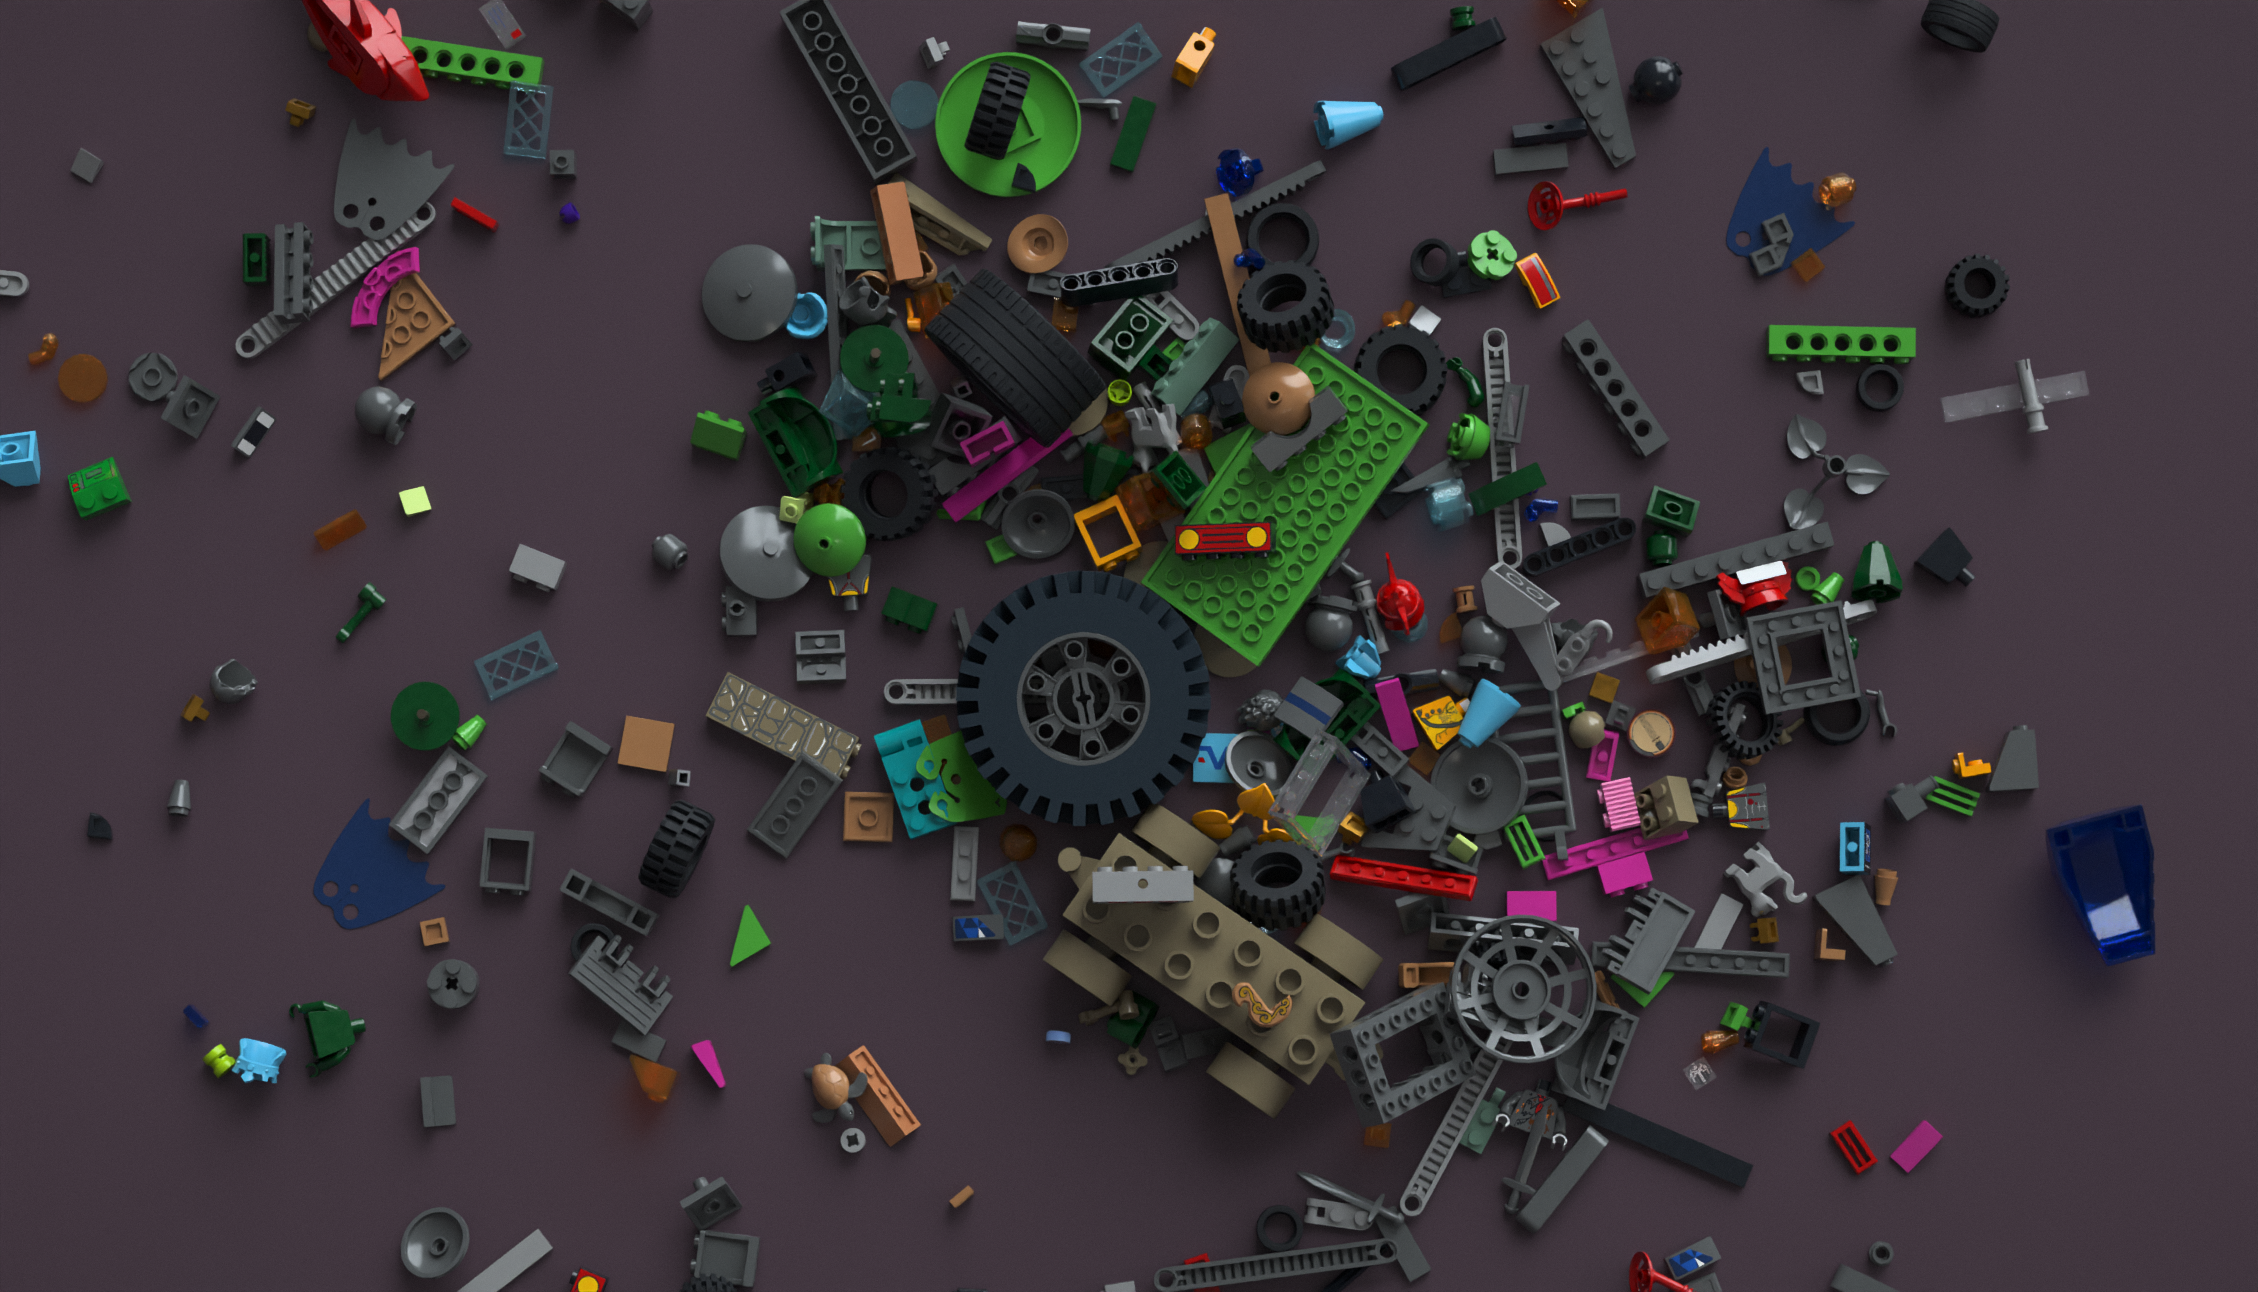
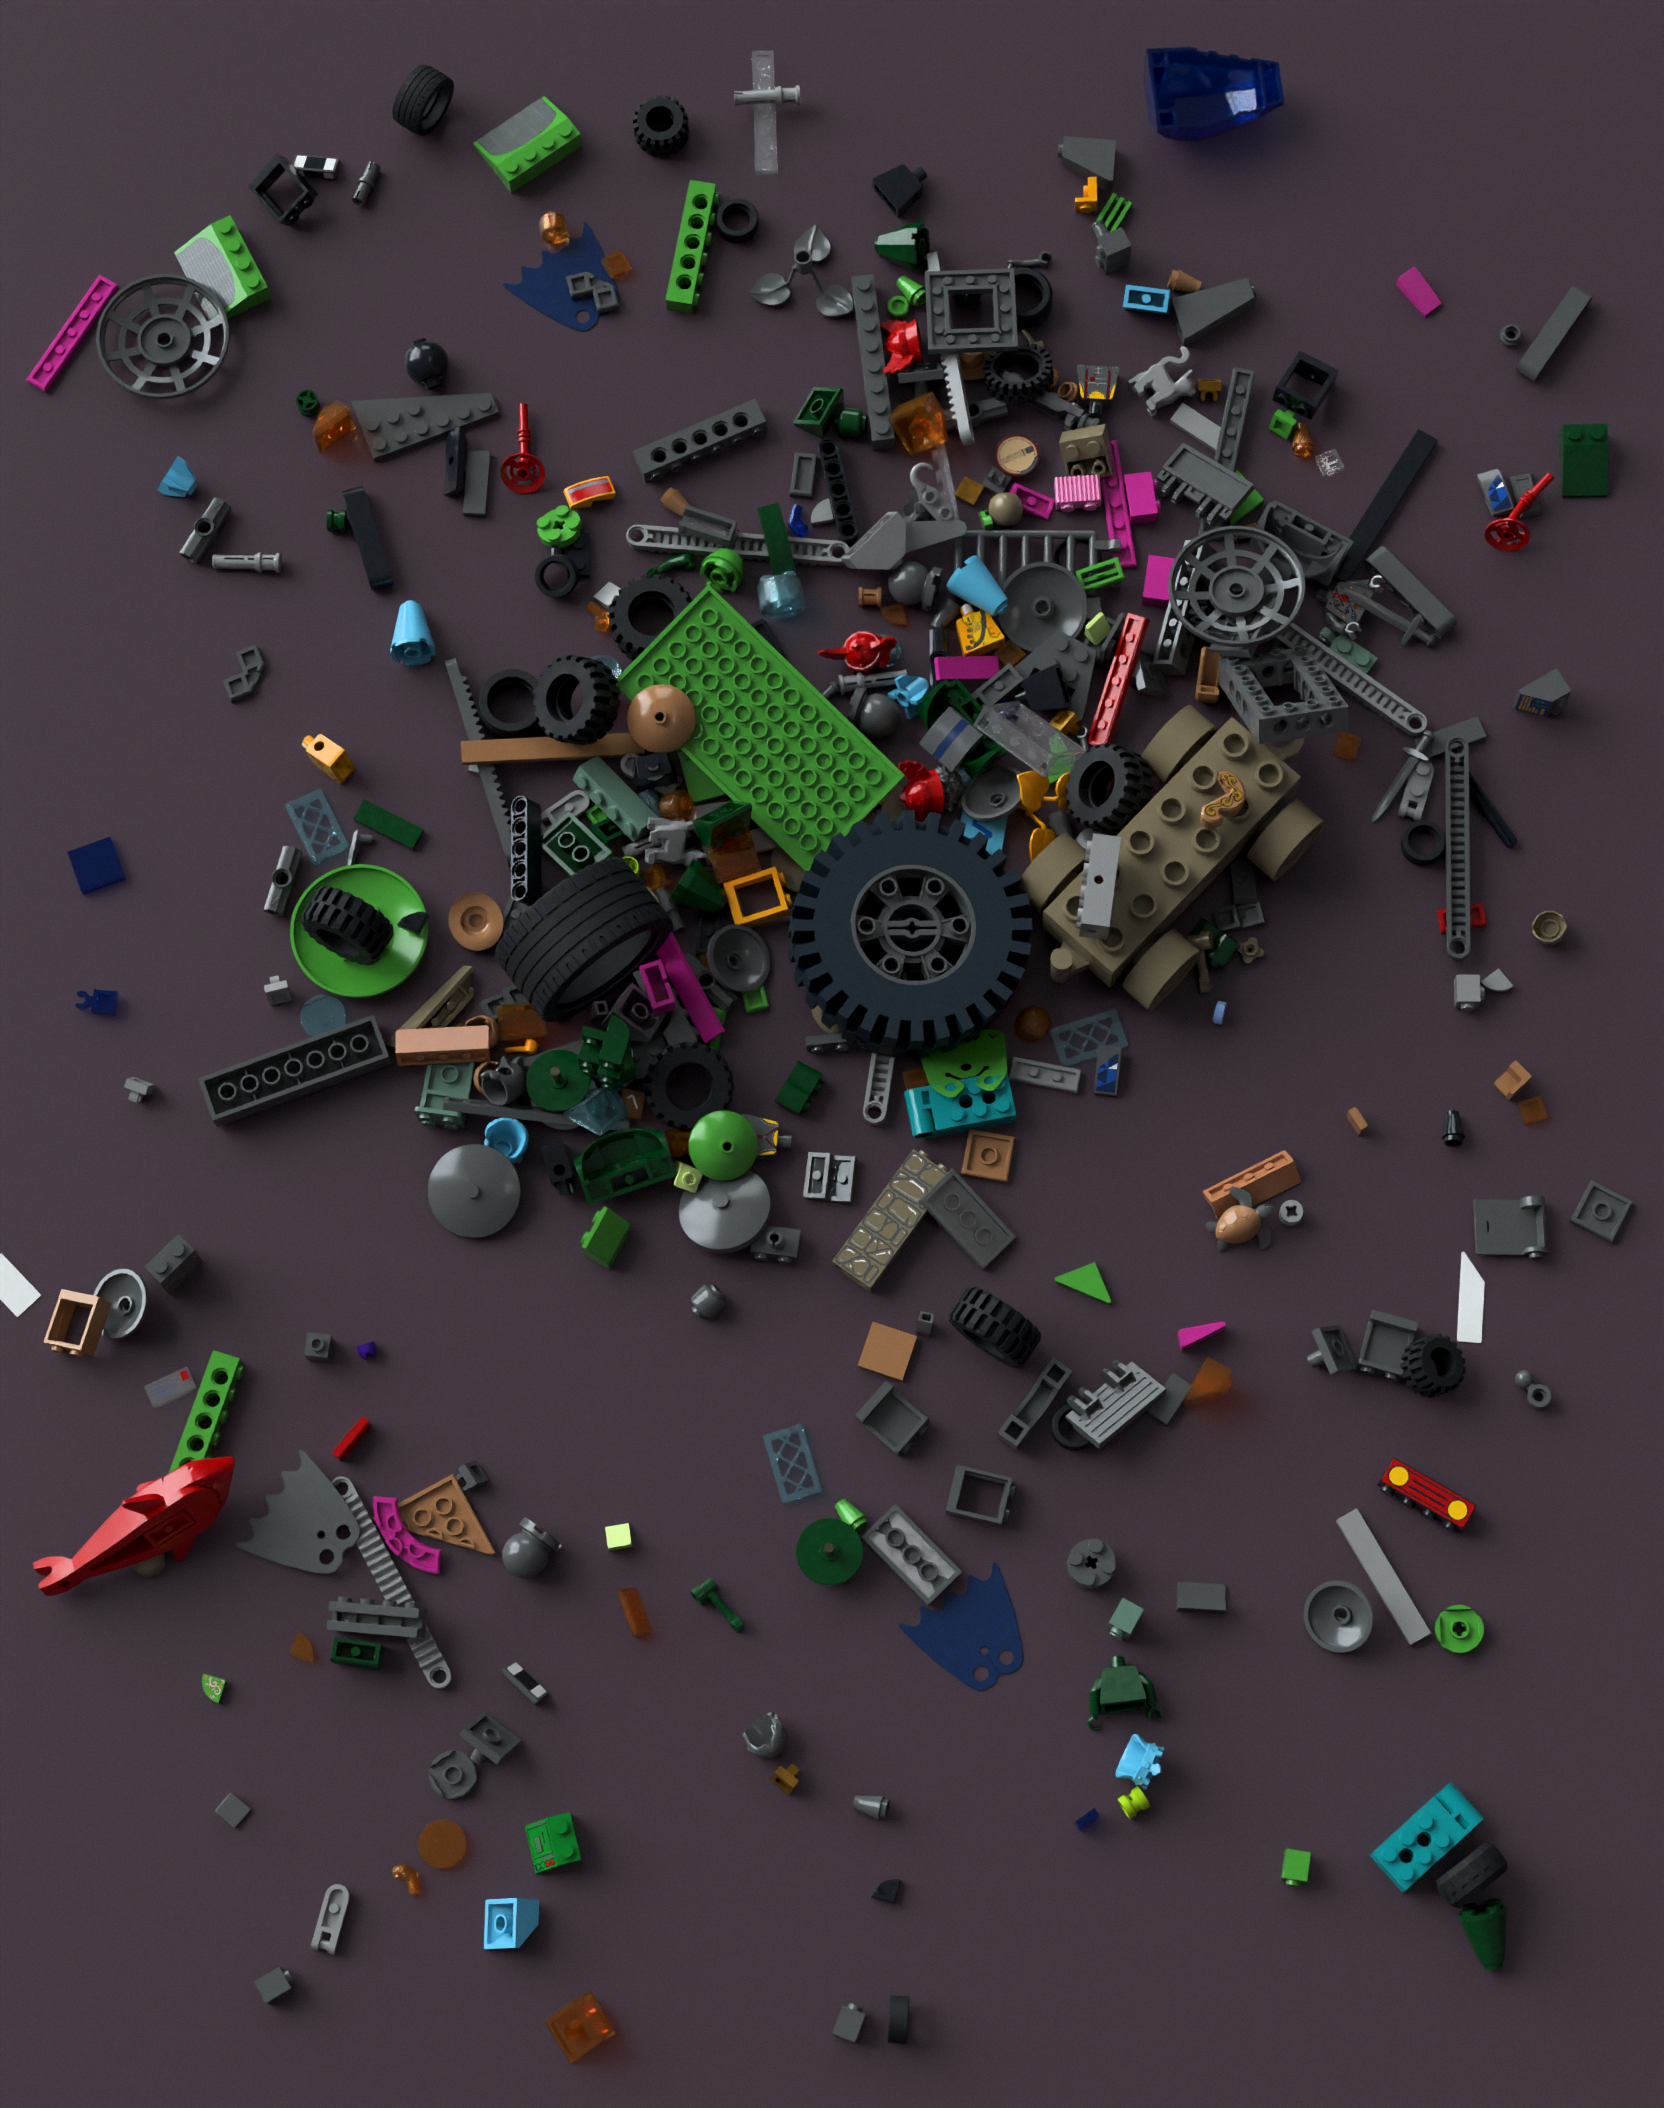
camera: 75 degrees left, 10 degrees down
pearl gold tile [285,98,317,127] -> none
medium nougat tile [420,917,450,947] -> none
clear light blue window [503,81,554,159] -> none
light grey brick [509,544,567,593] -> none
brick [1174,522,1276,561] -> none
clear blue tile [1216,148,1264,197] -> none
clear blue arm [1234,248,1265,269] -> none
dark grey arch [1251,385,1347,472] -> none
dark grey bar [1391,456,1470,494] -> none
white sticker [1736,561,1787,585] -> none
light grey tile [1795,370,1824,395] -> none
medium nougat panel [1814,928,1846,961] -> none
red tile [1829,1120,1878,1175] -> none
none -> bright green tile [202,1674,227,1704]
none -> clear orange tile [289,1632,314,1663]
none -> bright green slope [473,96,582,193]
none -> medium nougat cone [660,487,691,517]
none -> red helmet [898,760,944,822]
none -> sand green brick [1107,1598,1144,1641]
none -> bright green brick [1281,1849,1311,1887]

